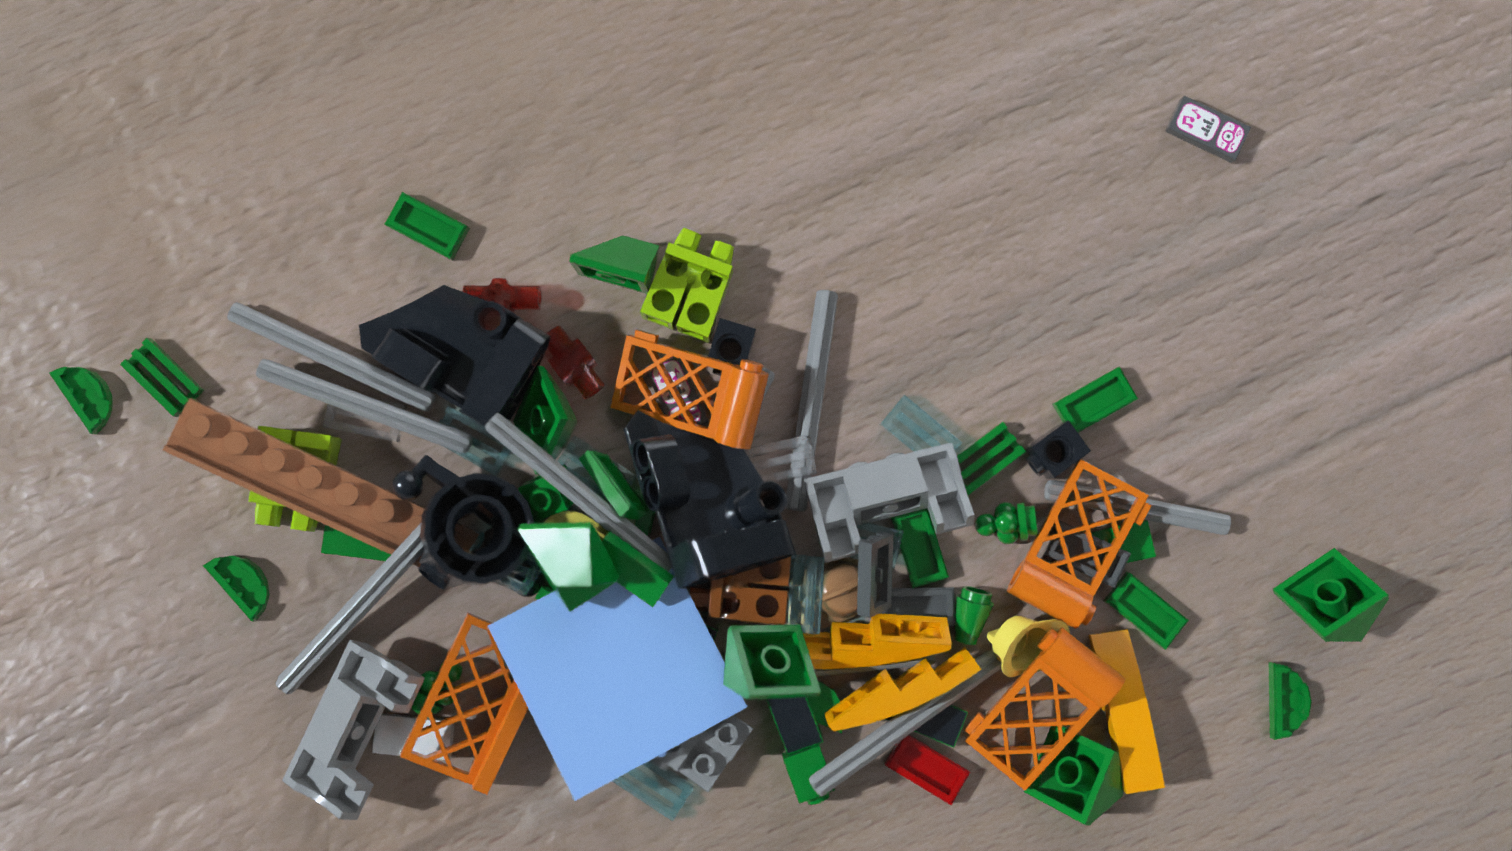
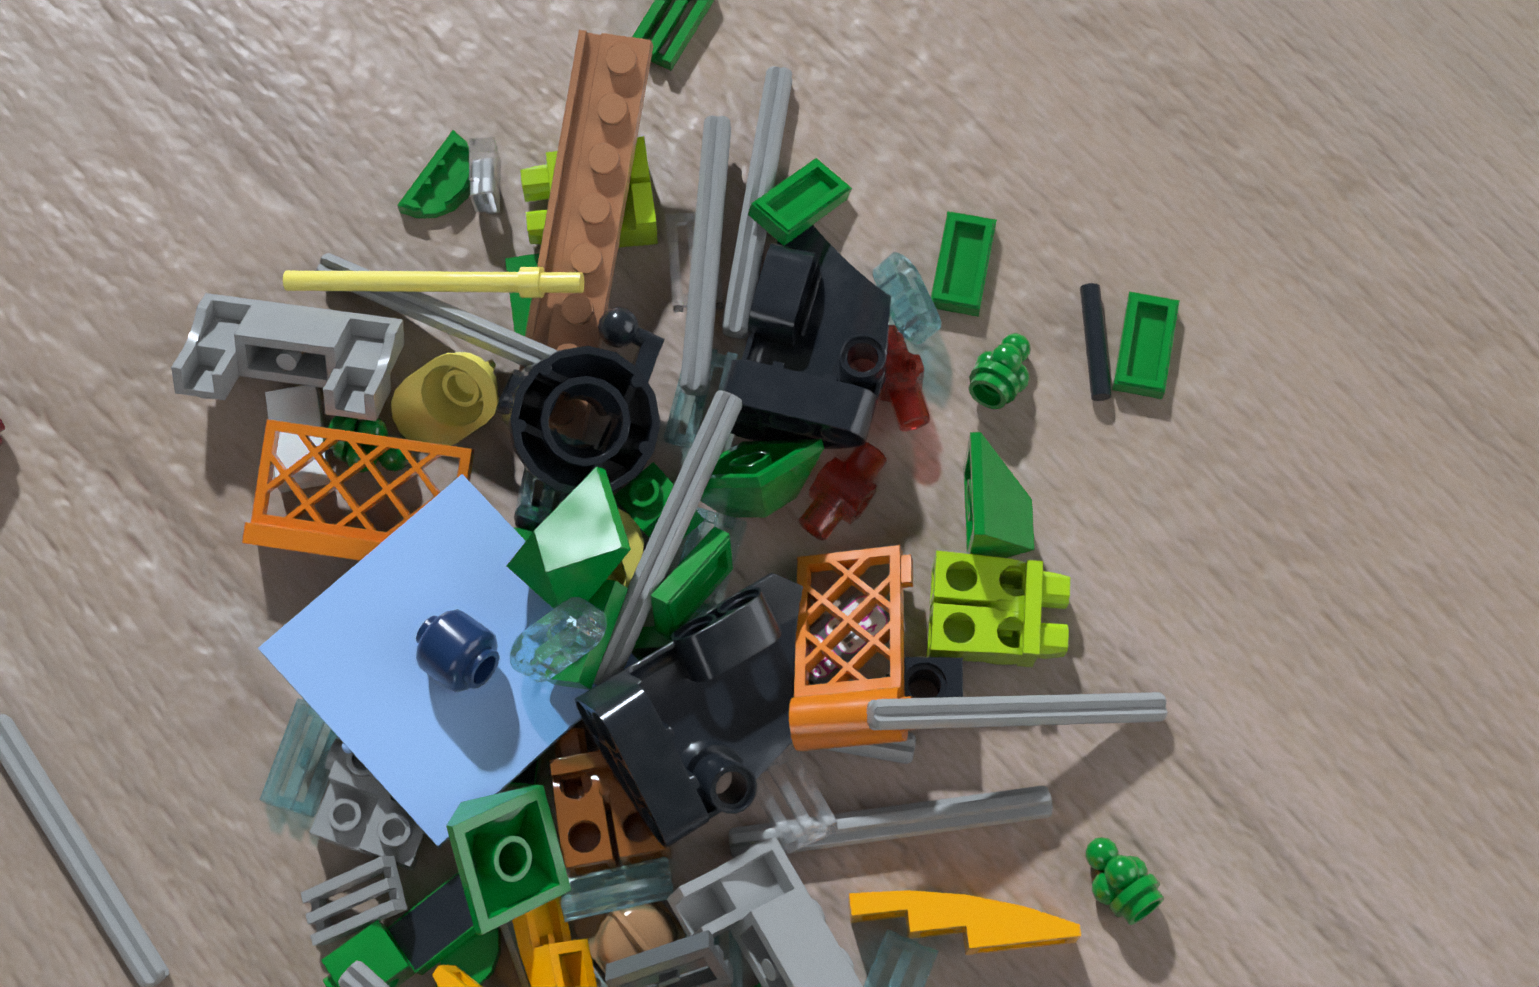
camera: 80 degrees right, 15 degrees down
none -> light yellow bar [283,267,585,298]
none -> light grey tile [301,856,407,946]
none -> light yellow piece [391,352,499,446]
none -> dark blue head [416,609,500,692]
none -> clear piece [469,137,501,214]
none -> clear light blue beam [510,597,607,682]
none -> green tile [748,158,852,246]
none -> light orange slope [848,890,1081,955]
none -> light grey axle [866,692,1167,730]
none -> clear light blue beam [873,252,941,345]
none -> green piece [968,333,1031,409]
none -> black piece [1080,283,1112,401]
none -> green piece [1085,837,1164,925]
none -> green tile [1112,291,1180,399]

